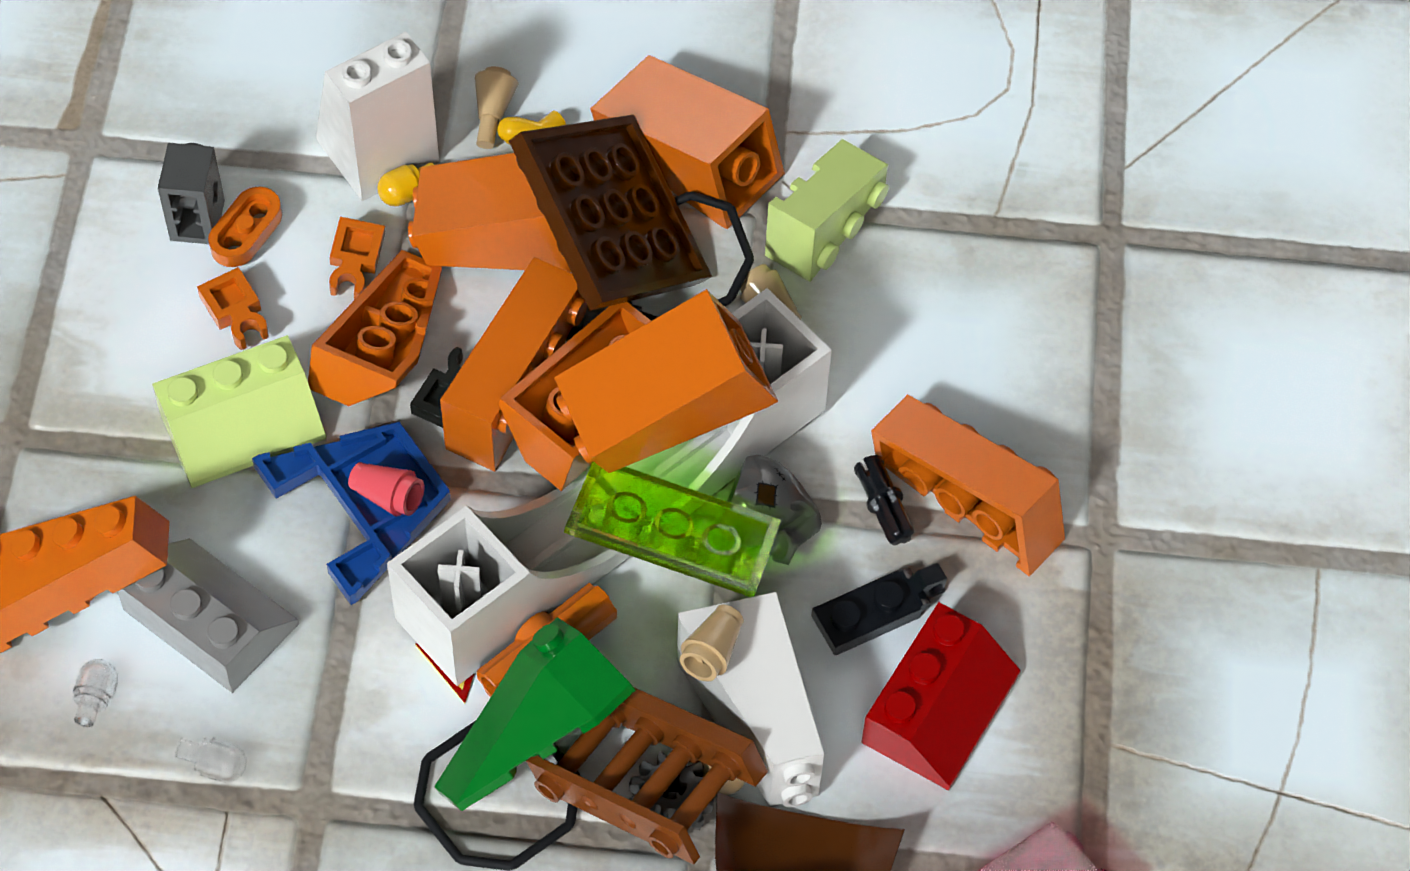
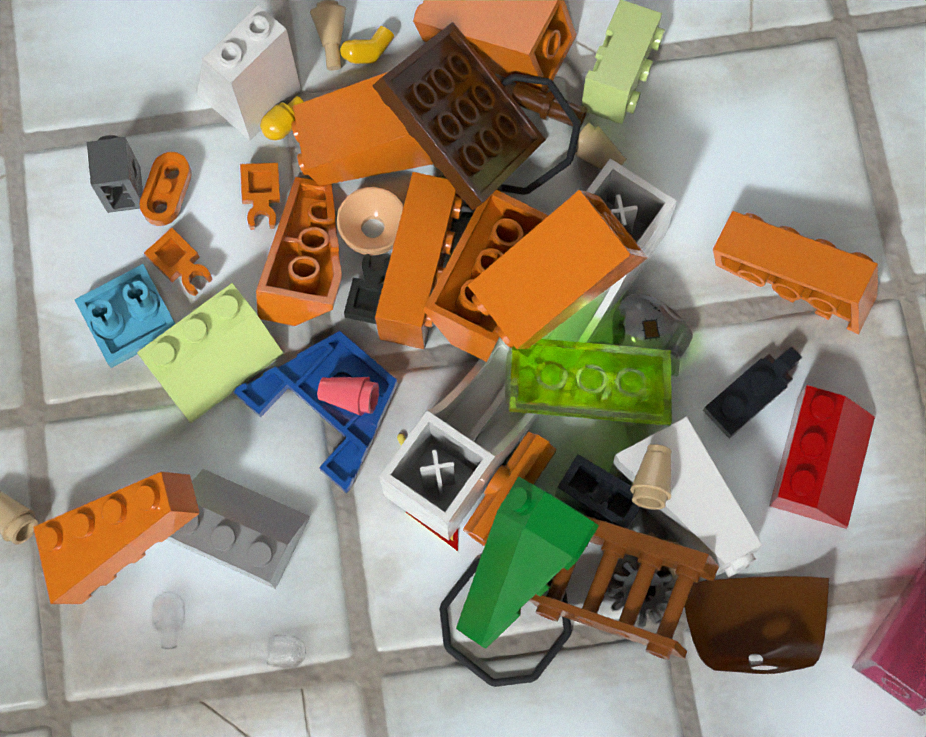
camera: 10 degrees left, 15 degrees up
black axle [854,455,914,546] -> none
none -> medium azure plate [74,264,175,368]
none -> light nougat piece [337,187,403,256]
none -> reddish brown pin [511,81,587,128]
none -> black brick [555,454,641,529]

